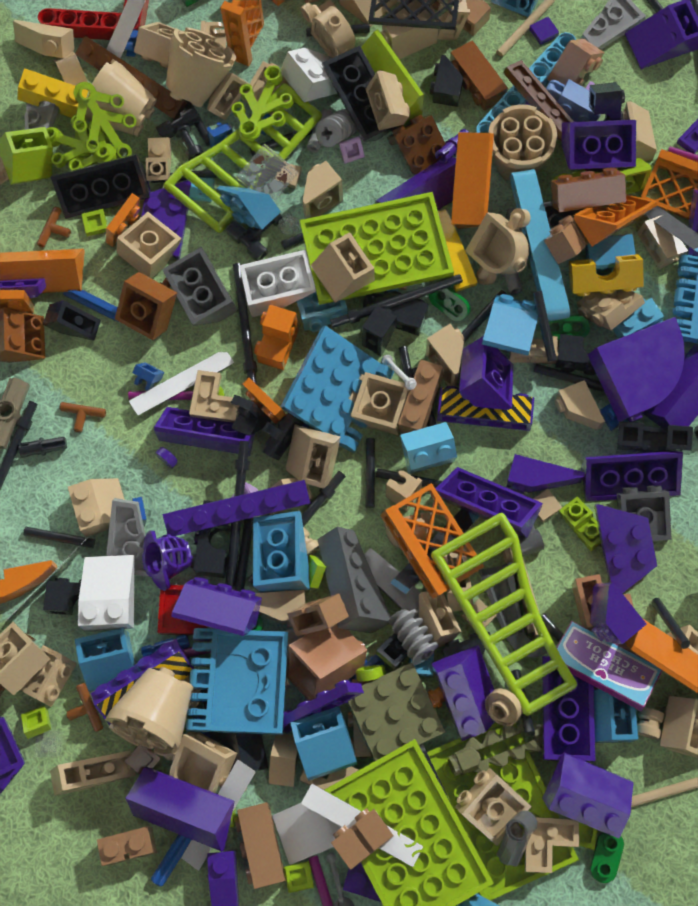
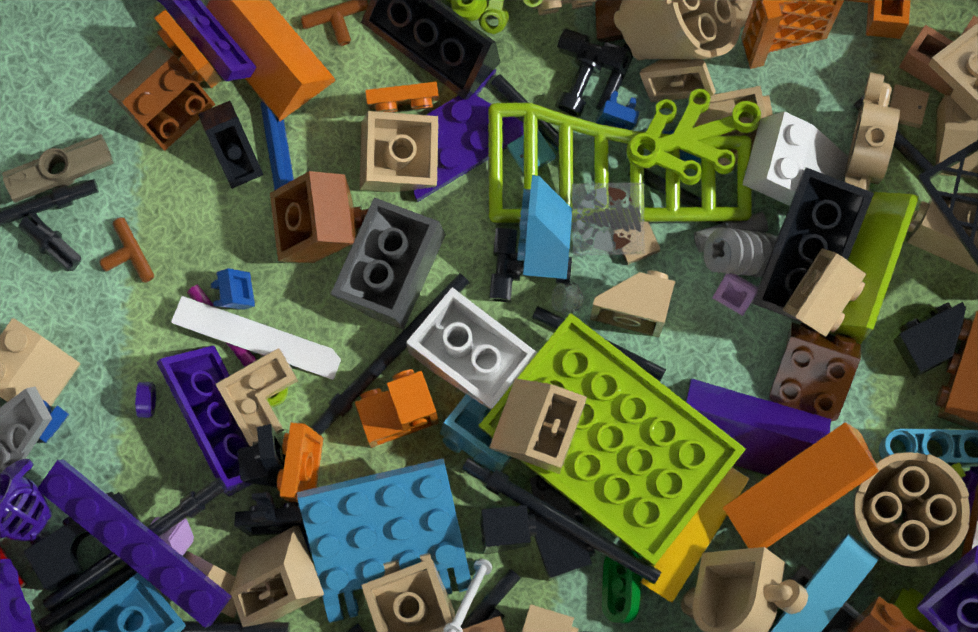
camera: 50 degrees right, 5 degrees up
lime tile [82,209,108,237] -> none
tan slope [146,138,171,181] -> none
dark purple pin [435,129,468,164] -> none

